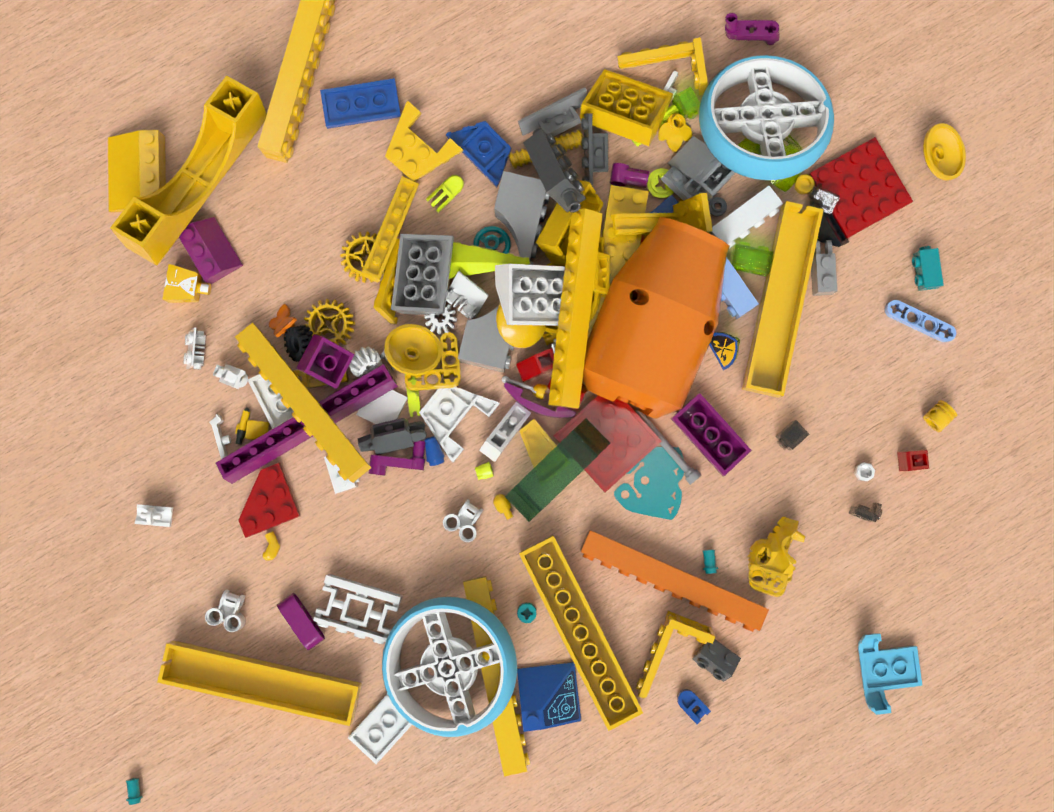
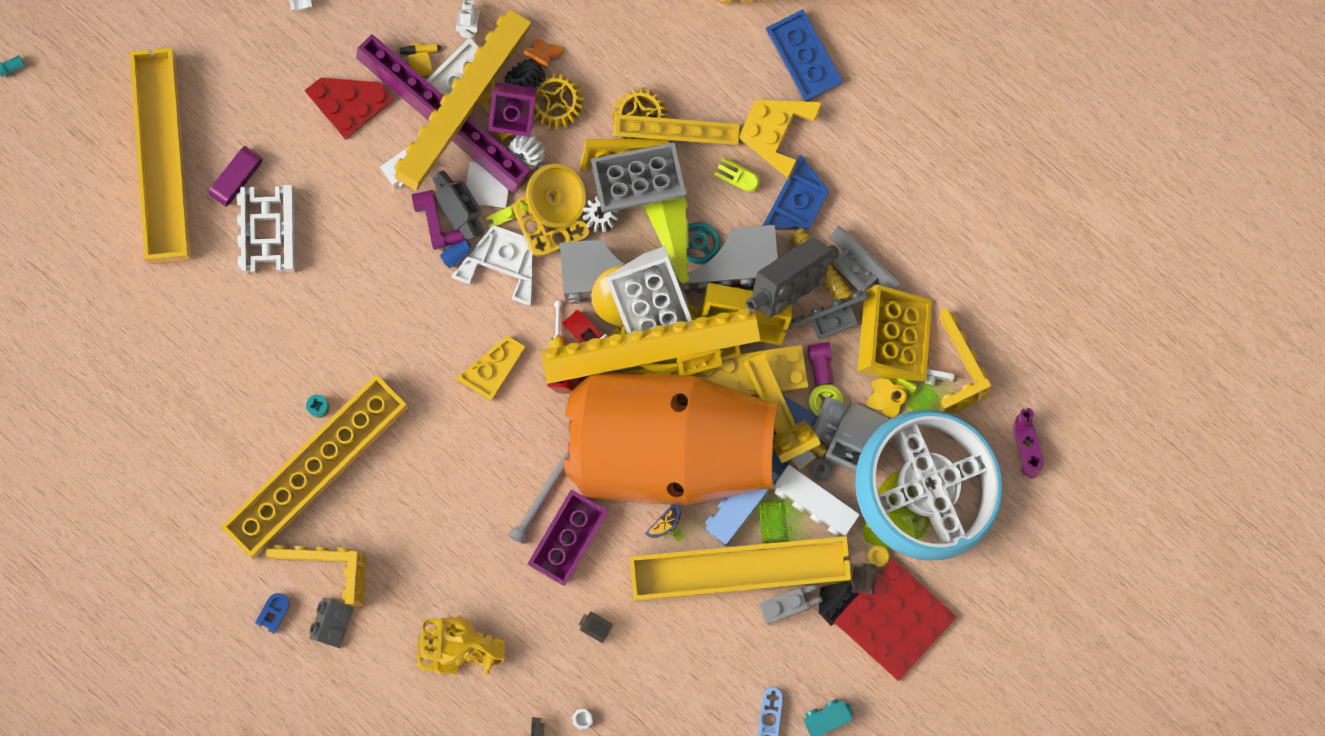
camera: 75 degrees right, 5 degrees down
white piece [205,589,246,632] -> none
white piece [209,414,231,459] -> none
yellow arm [262,531,280,561] -> none
white tile [348,694,412,764] -> none
white wheel [382,597,517,737] -> none
white piece [443,499,483,542] -> none
white hinge [446,271,489,319] -> none
yellow brick [463,576,530,777] -> none
neon yellow hose [475,462,494,480] -> none
white slope [479,402,531,462] -> none
yellow cylinder [493,494,514,520] -> none
magenta slope [504,382,576,418] -> none
clear green windscreen [505,418,611,522] -> none
blue slope [517,662,581,732] -> none
plate [553,395,662,493] -> none
orange brick [580,530,769,632] -> none
teal piece [614,447,684,520] -> none
teal pin [703,550,718,574] -> none
yellow dish [923,123,966,181] -> none

